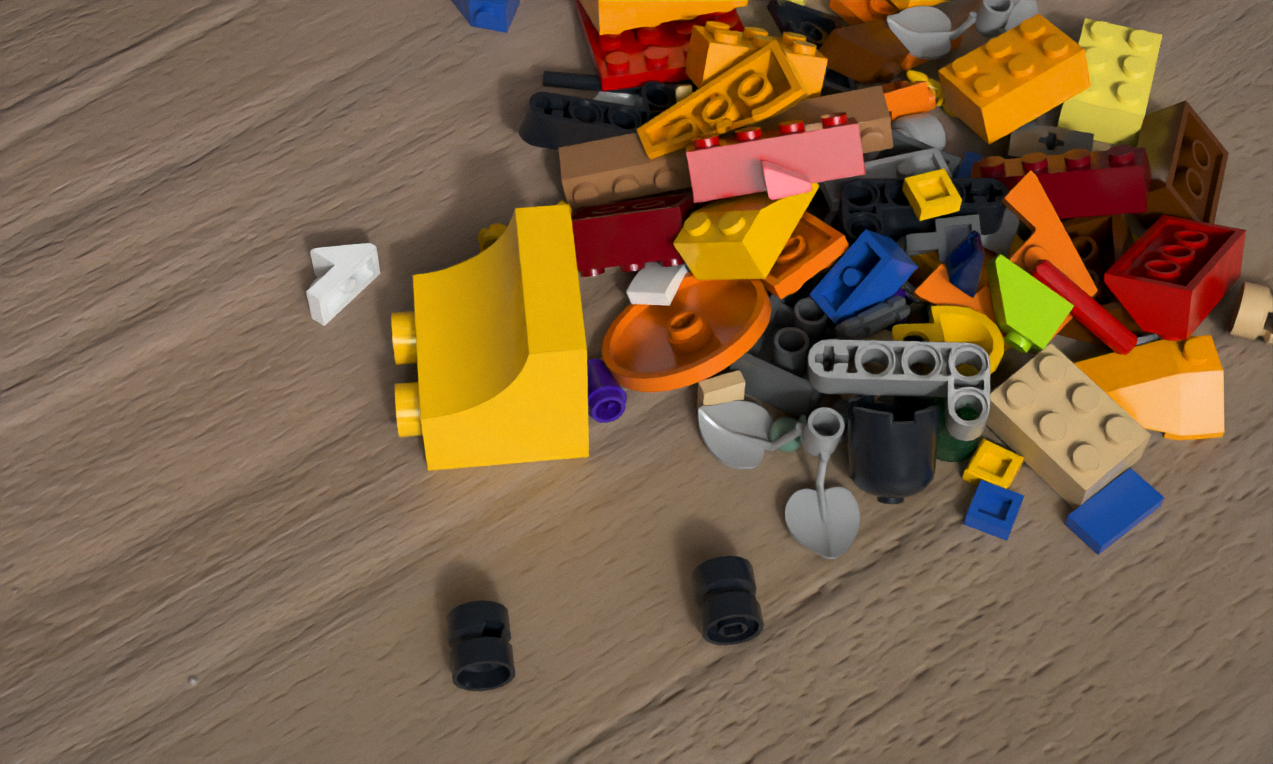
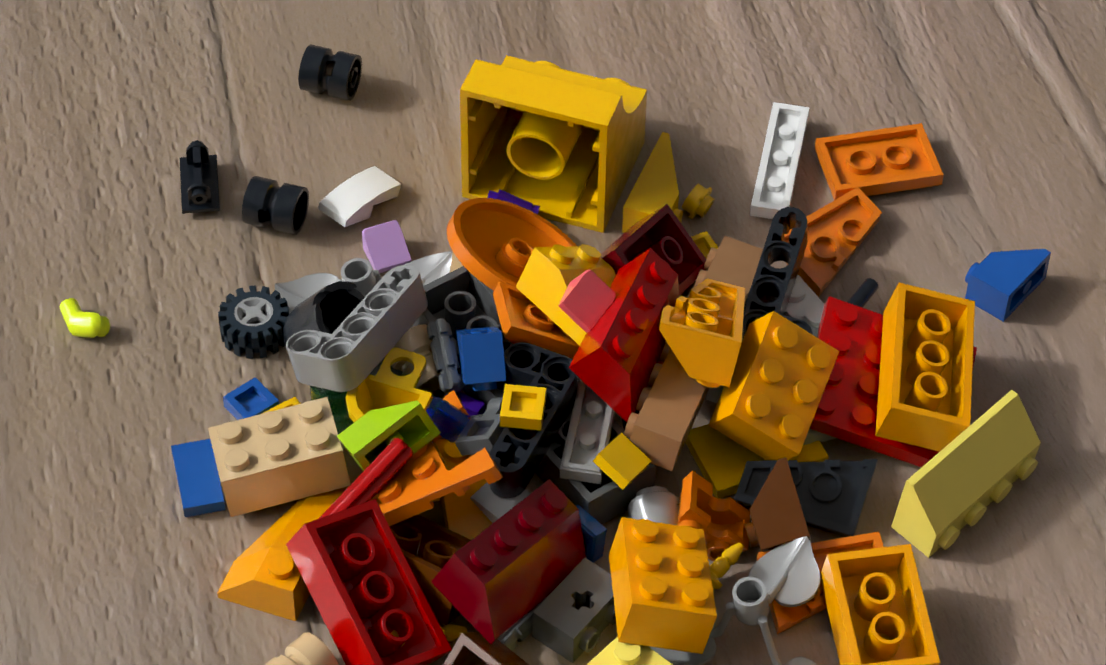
camera: 115 degrees right, 5 degrees down
white slope [306,243,381,326] -> none
none -> neon yellow arm [59,298,110,338]
none -> black hinge [180,140,220,214]
none -> black wheel [218,285,289,359]
none -> white slope [318,166,401,227]
none -> lavender slope [362,220,412,273]
none -> yellow tile [593,432,651,490]
none -> white plate [750,102,809,219]
none -> orange wing [784,187,882,297]
none -> orange plate [815,123,944,200]

